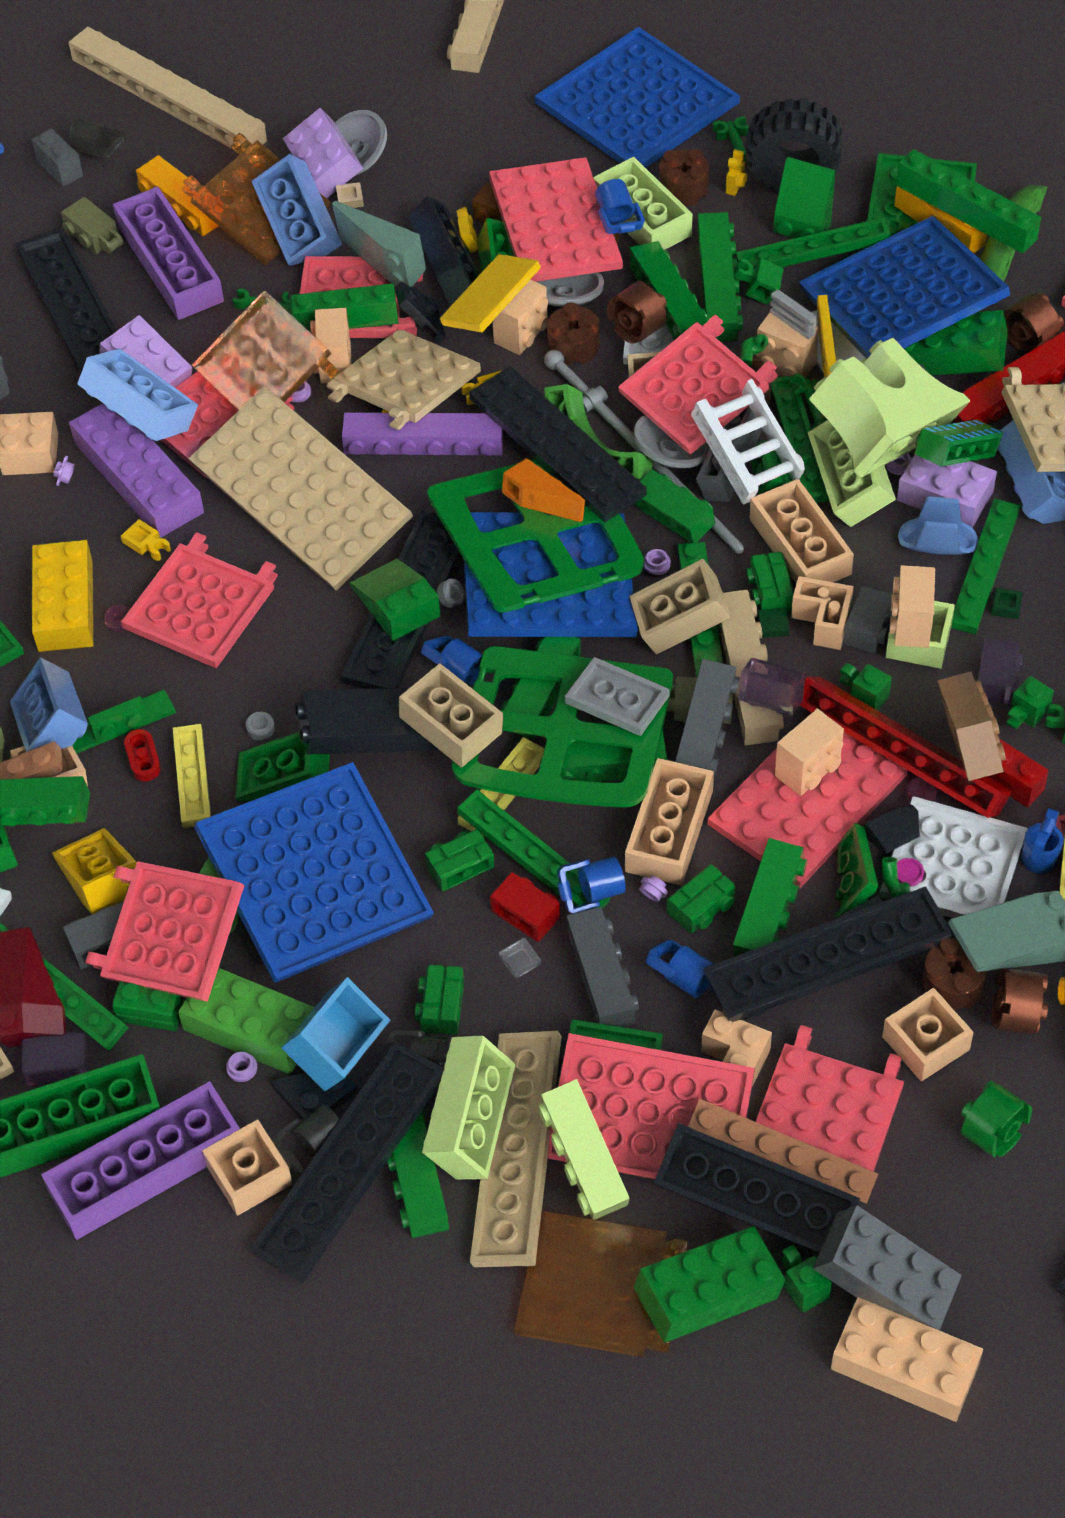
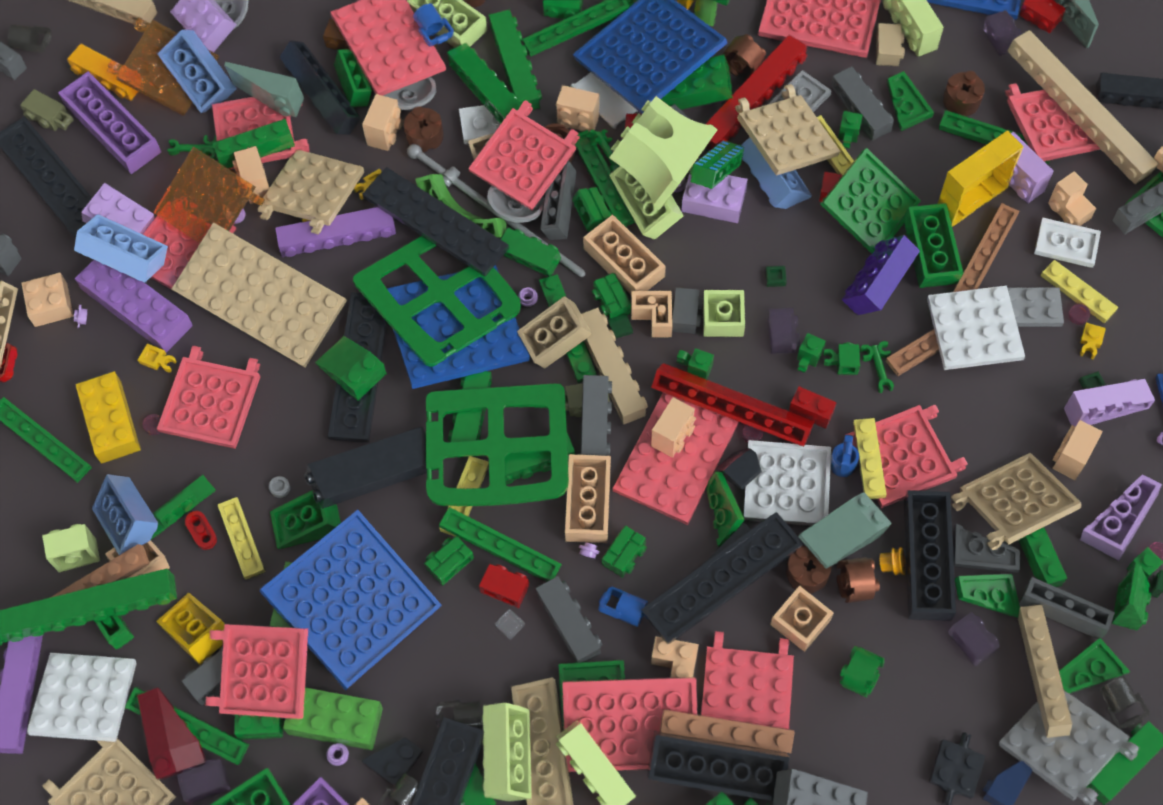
camera: 15 degrees left, 10 degrees up
dark azure piece [281,977,390,1091] -> none
tan plate [336,182,364,208] -> none
black wing [394,281,446,343] -> none
tan brick [399,663,503,768] -> none
green brick [415,965,465,1035] -> none
blue piece [421,636,483,687] -> none
light grey tile [437,578,465,608] -> none
yellow tile [440,254,541,333] -> none
yellow plate [456,206,478,253] -> none
orange slope [502,458,585,522] -> none
blue piece [557,856,626,913] -> none
light grey plate [565,657,669,736] -> none
copper brick [607,281,667,344] -> none
white fence [691,379,805,505] -> none
green brick [733,838,808,956] -> none
green brick [734,258,784,305] -> none
clear purple brick [738,657,806,716] -> none
green arm [740,334,768,367] -> none
light grey tile [770,289,816,340] -> none
yellow tile [817,295,836,378] -> none
green arm [882,857,910,898] -> none
light nougat brick [890,565,935,648] -> none
dark pink piece [897,858,924,887] -> none
medium blue piece [898,496,978,555] -> none
medium nougat brick [937,672,1006,781] -> none
green plate [951,499,1021,635] -> none

